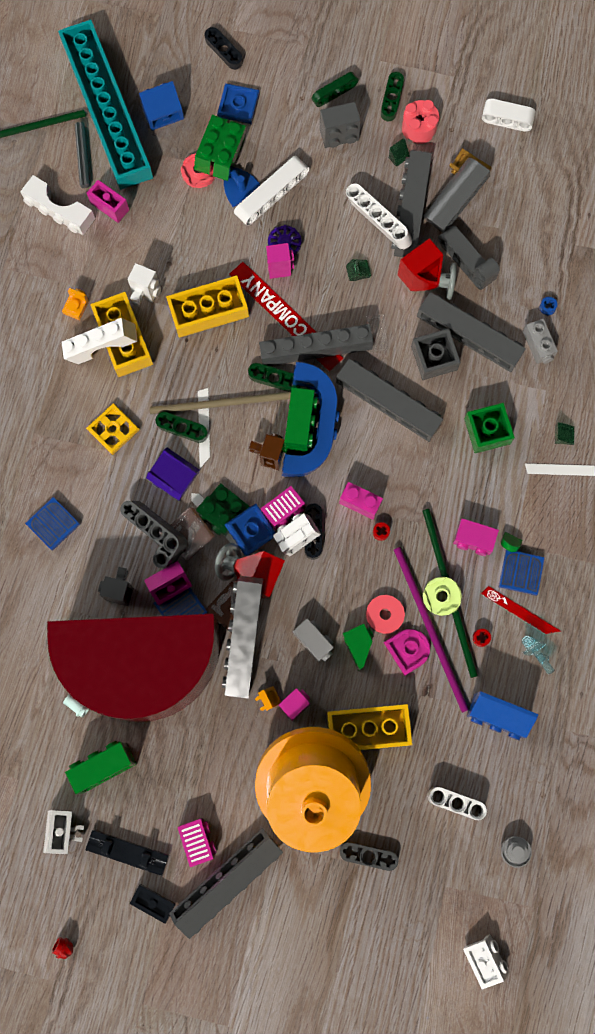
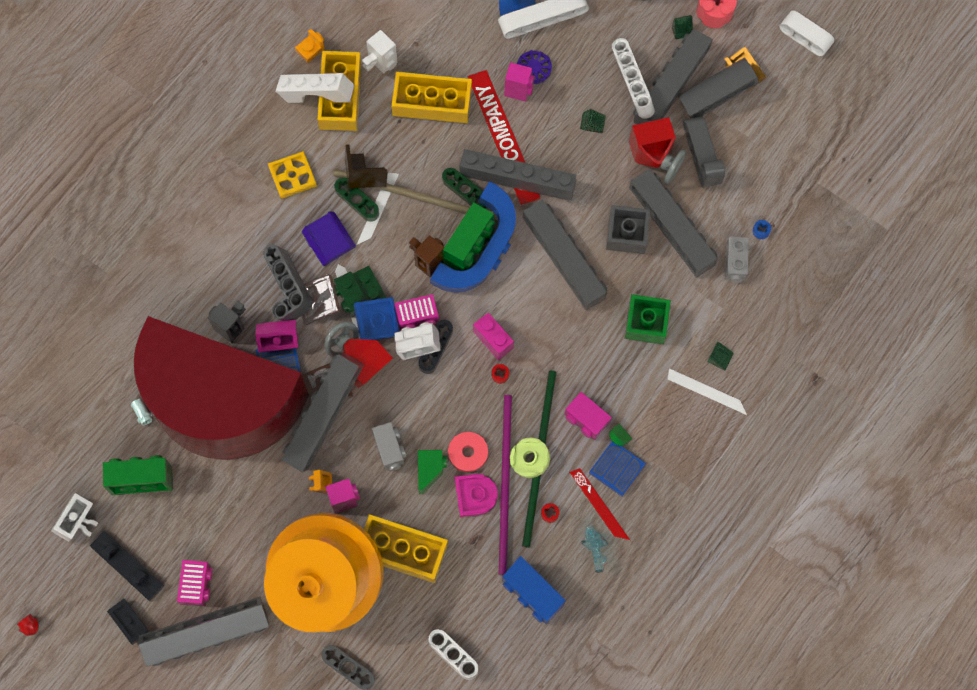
camera: 20 degrees right, 5 degrees down
tile [25,497,80,551] -> none
none -> dark brown panel [345,144,388,188]

